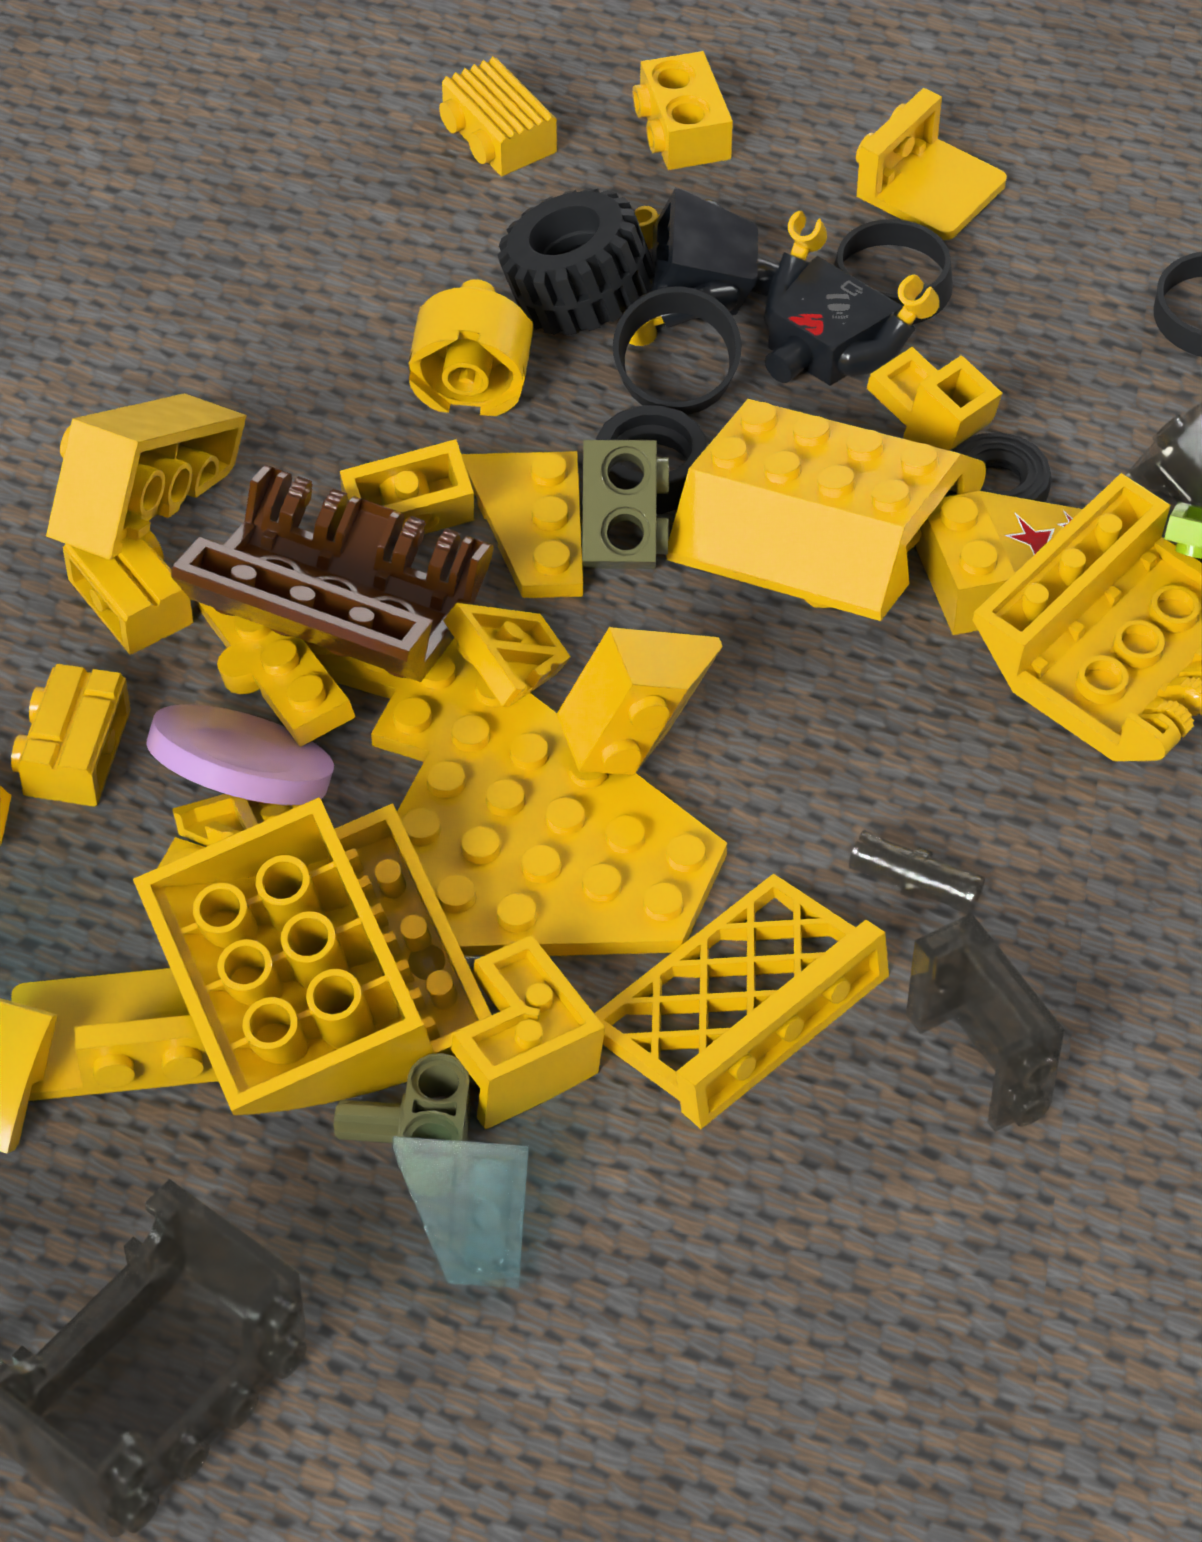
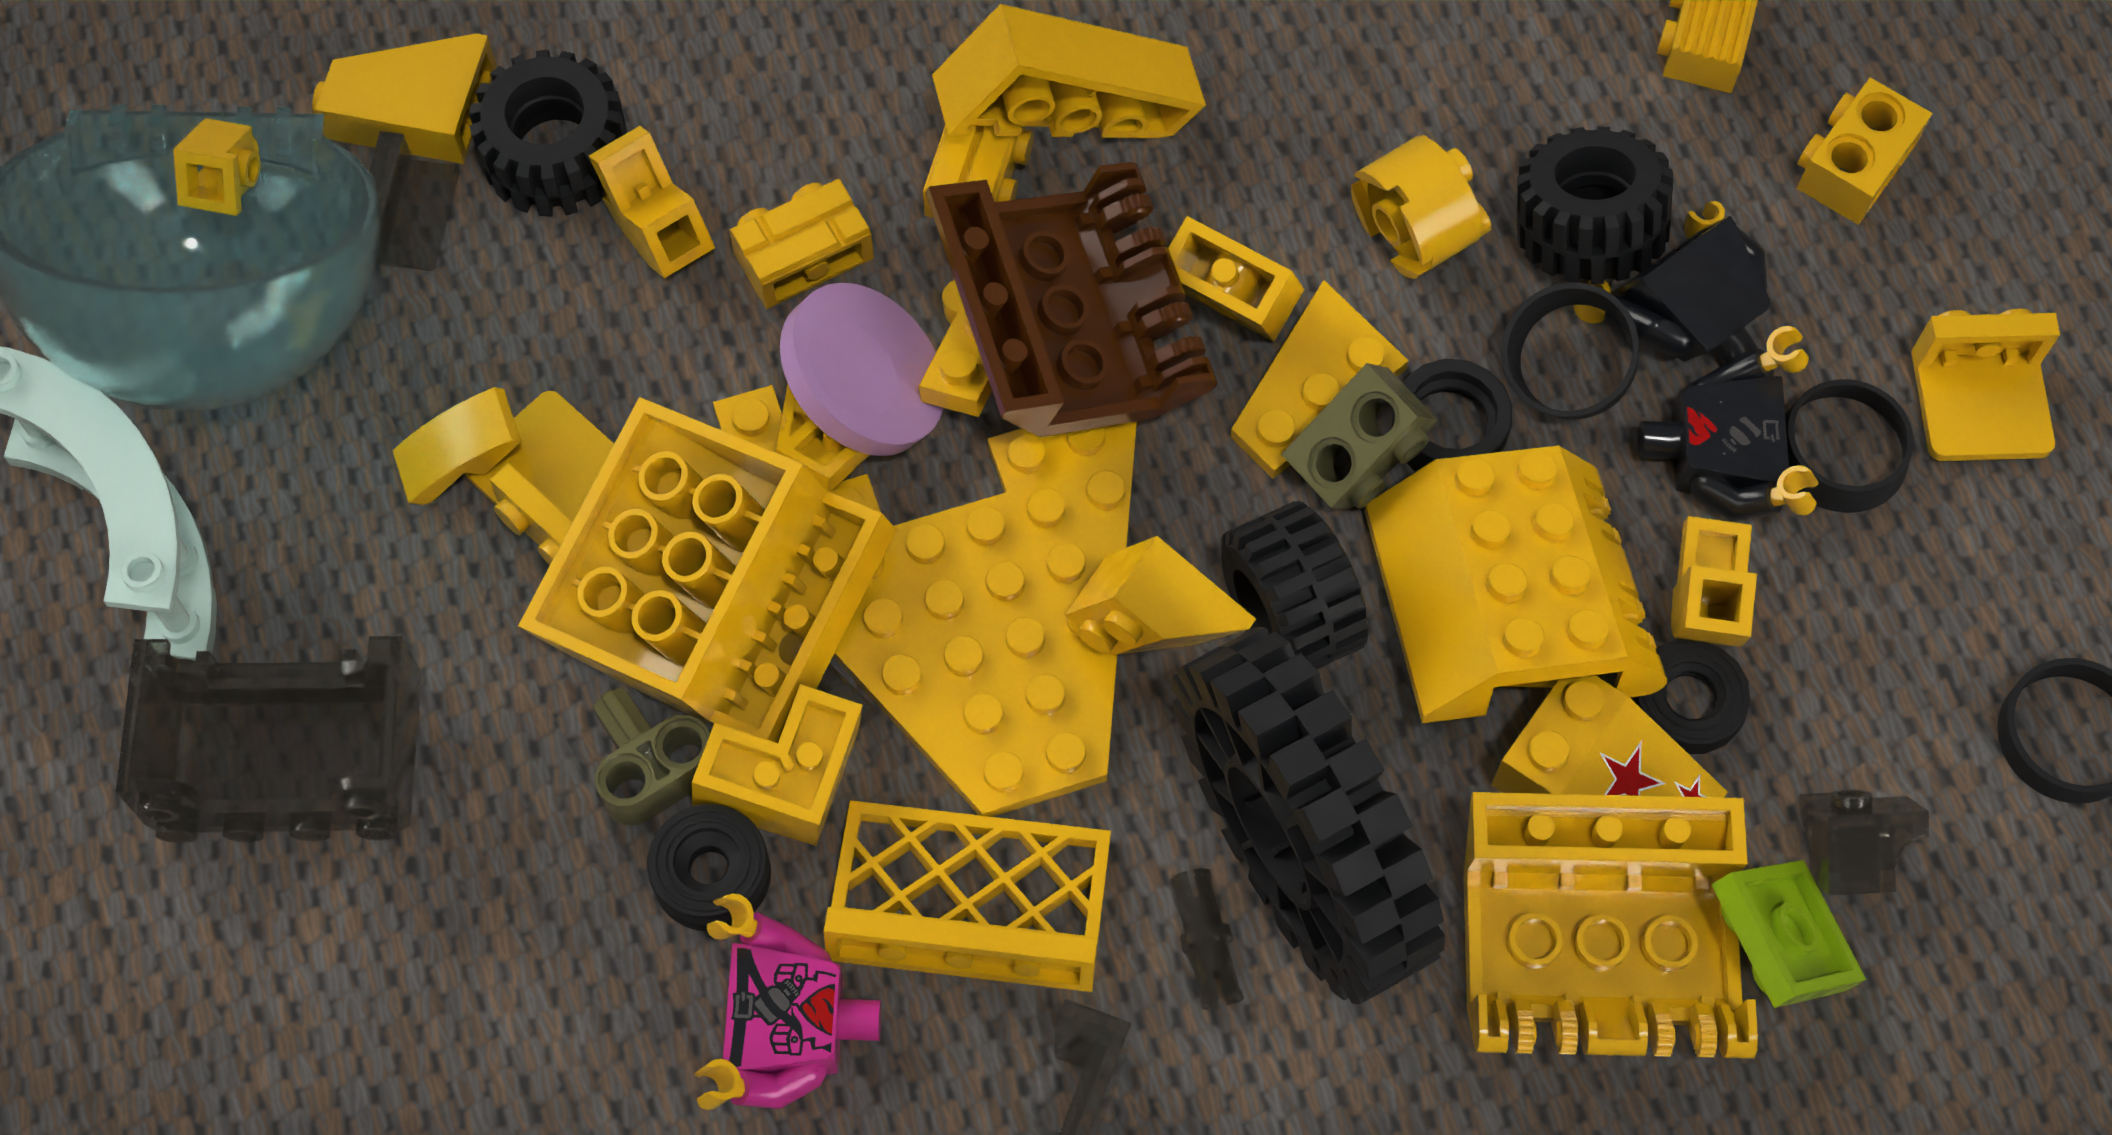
camera: 50 degrees right, 15 degrees up
clear light blue wing [391,1136,529,1288] -> none
yellow wing [443,603,571,707] -> none
none -> black tyre [647,804,771,932]
none -> dark pink torso [694,893,882,1110]
none -> black tyre [1172,627,1445,1004]
none -> black tyre [1221,500,1368,670]

